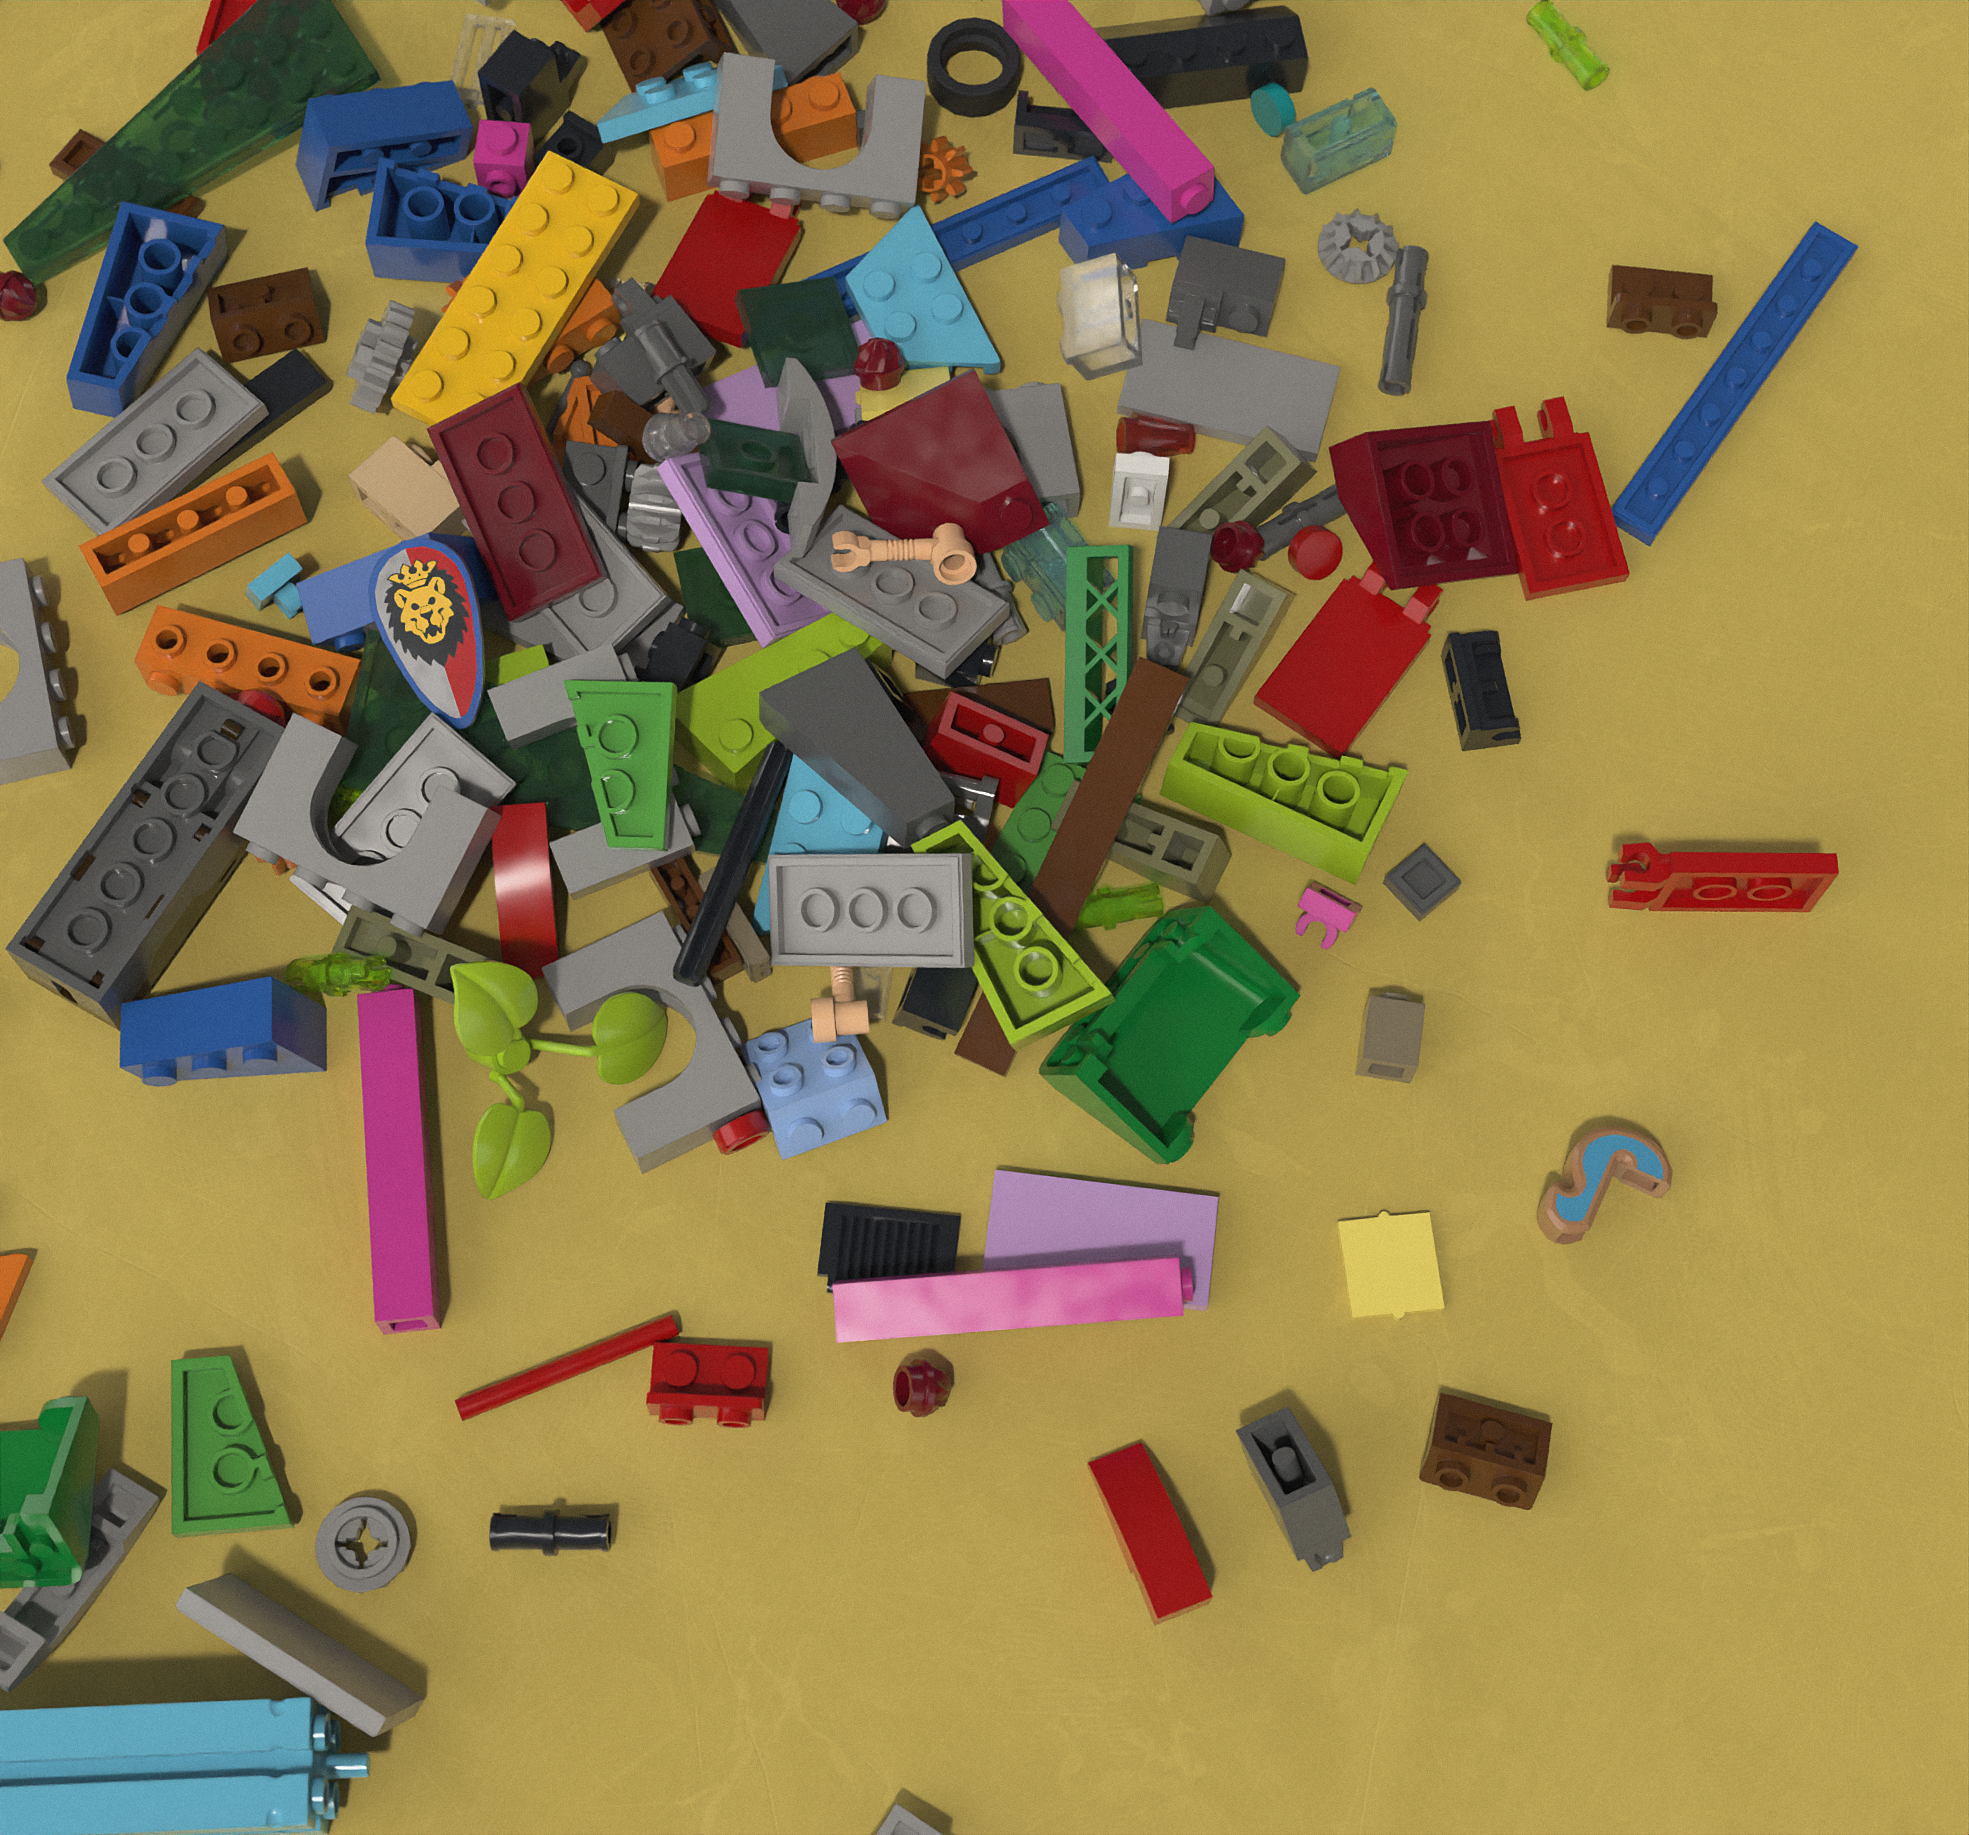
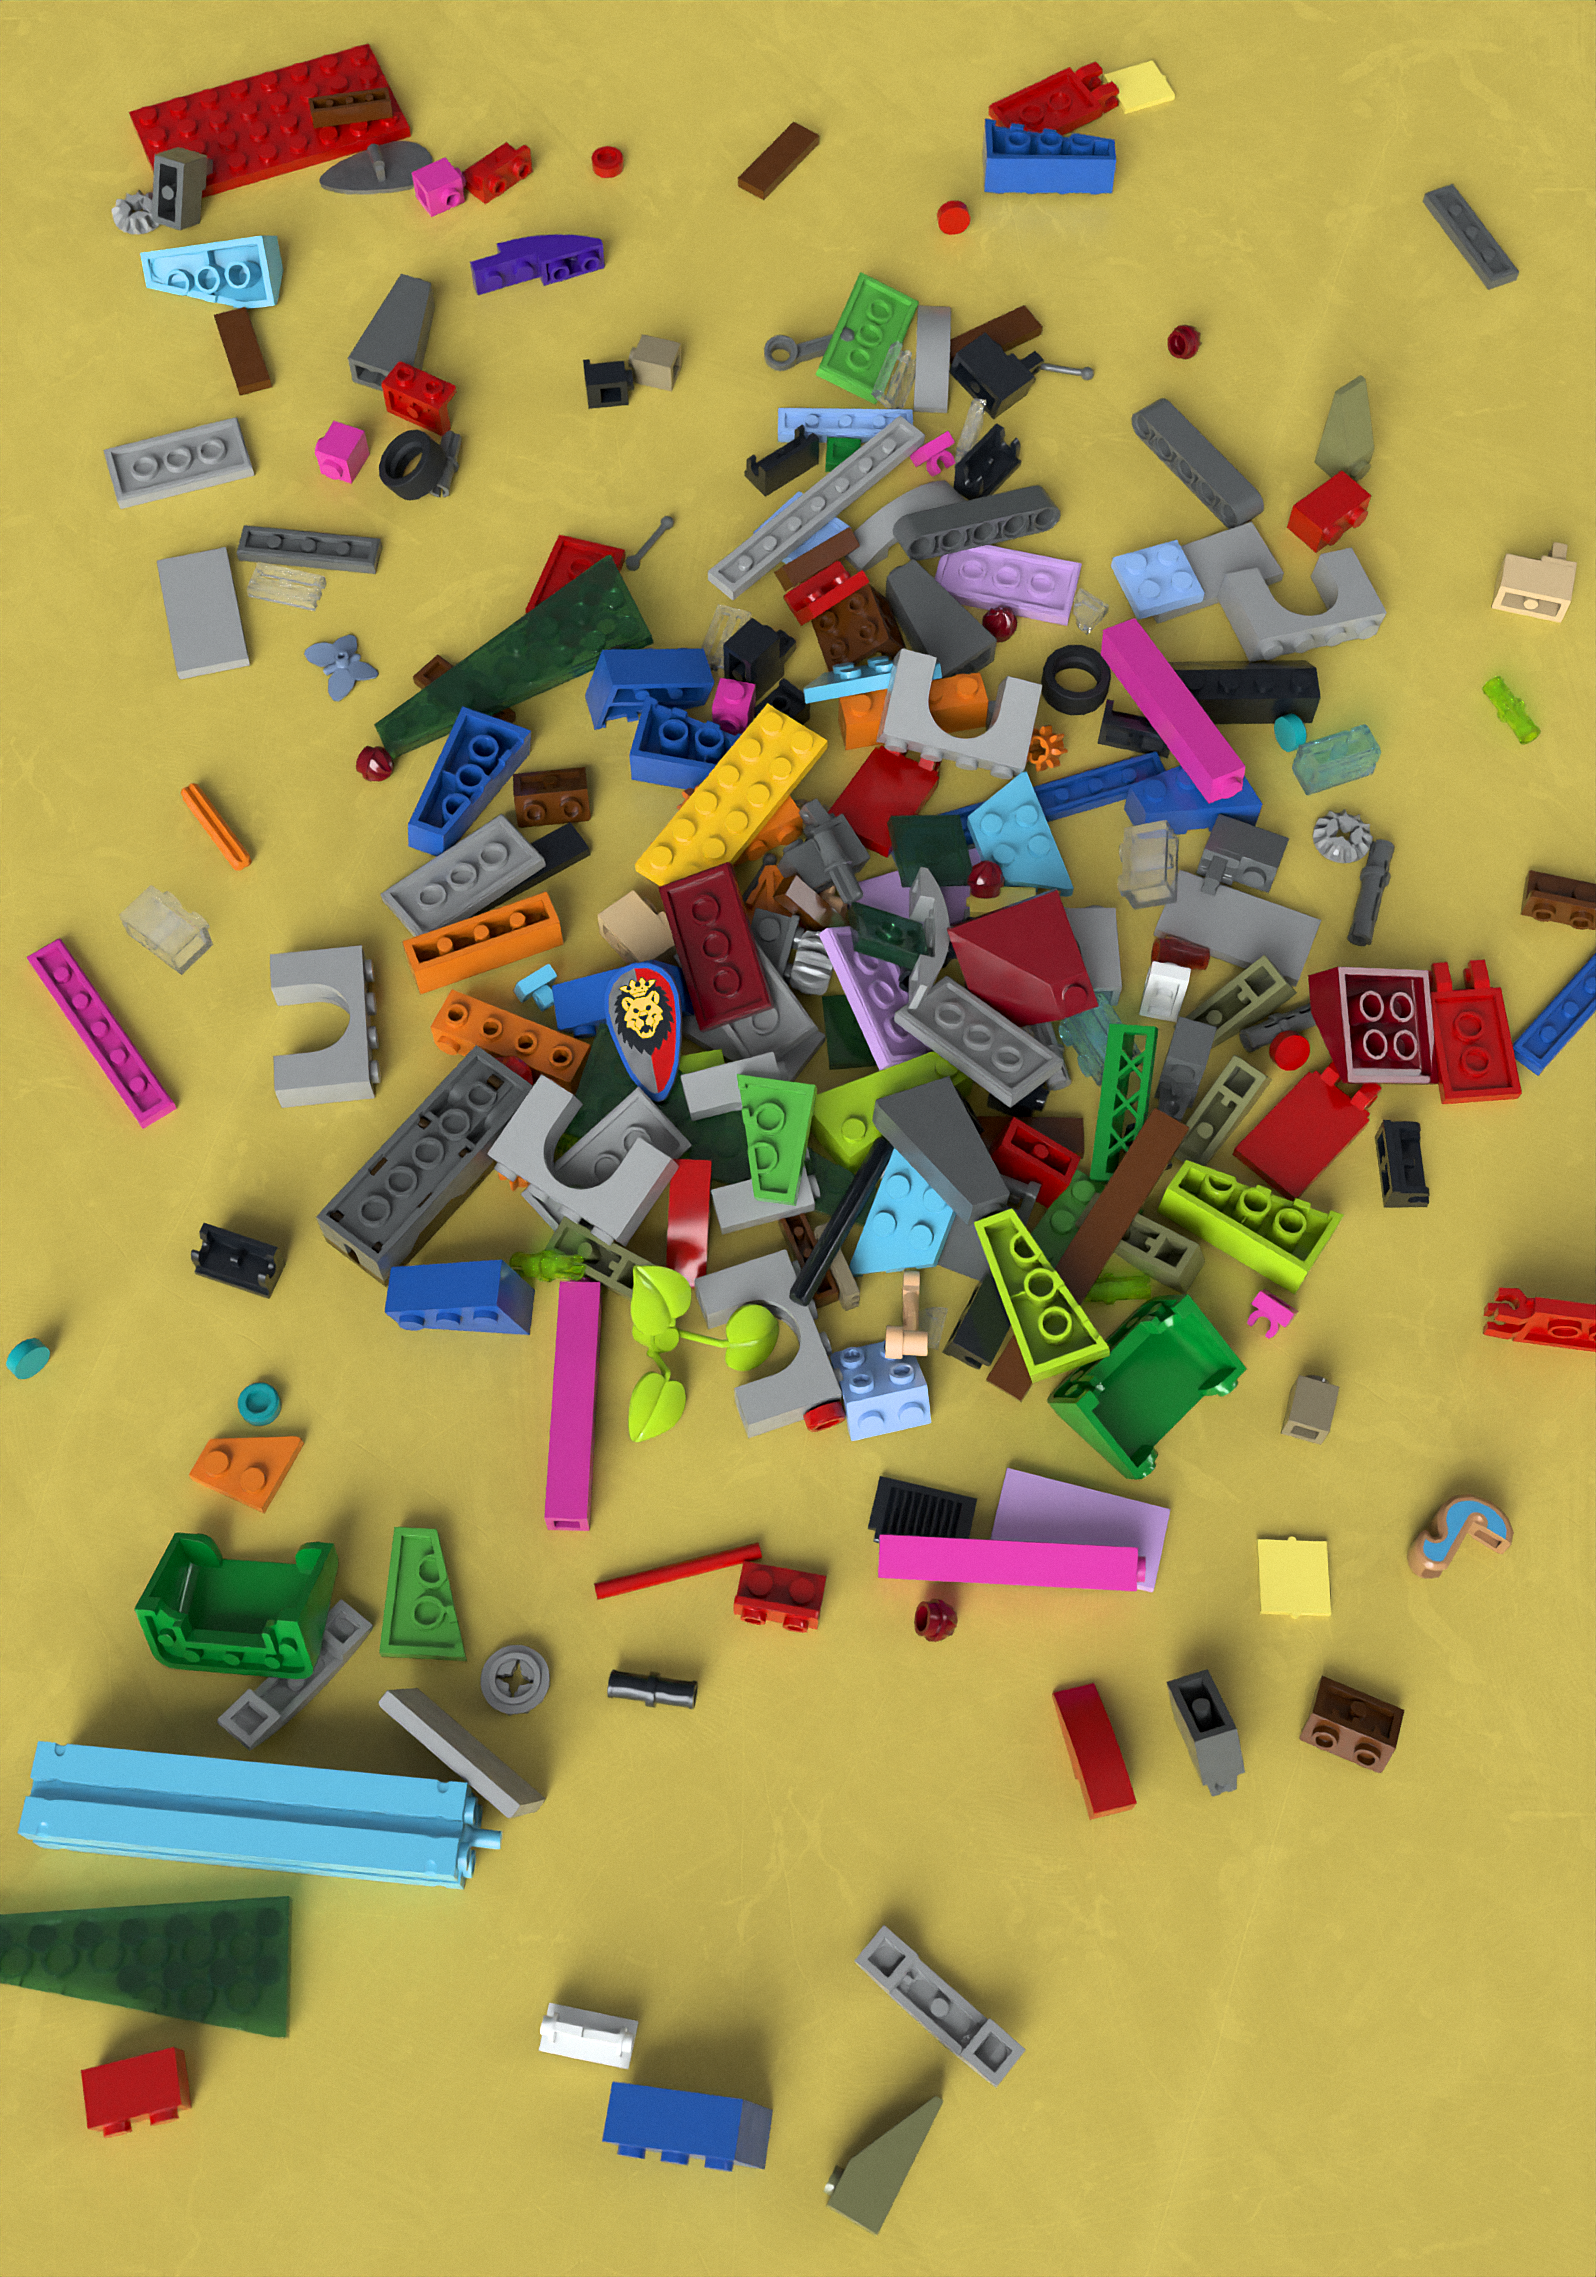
camera: 10 degrees right, 5 degrees down
light grey gear [346,300,418,414] -> none
black brick [634,616,722,693] -> none
clear cone [642,412,711,464] -> none
light grey tile [768,853,974,968] -> none
light nougat brick [831,523,977,585] -> none
dark red plate [1210,521,1265,574] -> none
dark grey tile [1383,844,1462,922] -> none

